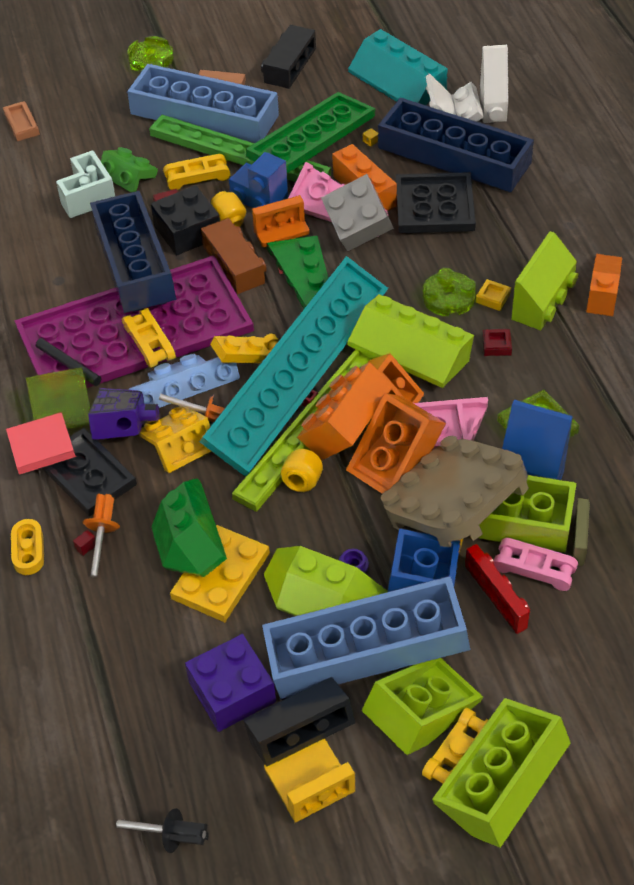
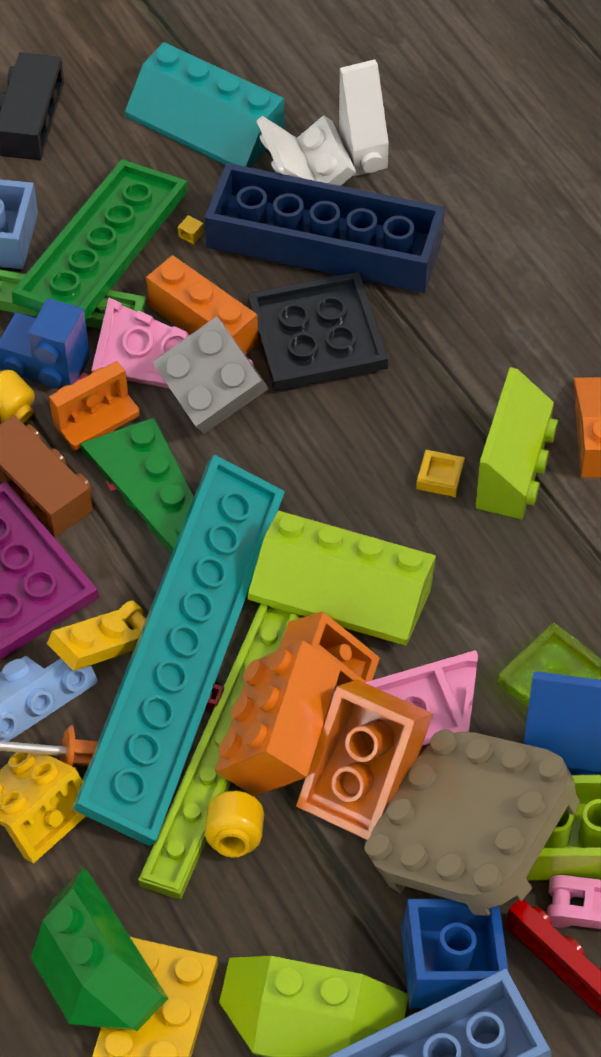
camera: 15 degrees left, 5 degrees up
dark purple plate [339,549,369,573] -> none
clear neon green plate [423,268,476,316] -> none
dark red tile [482,329,512,356] -> none

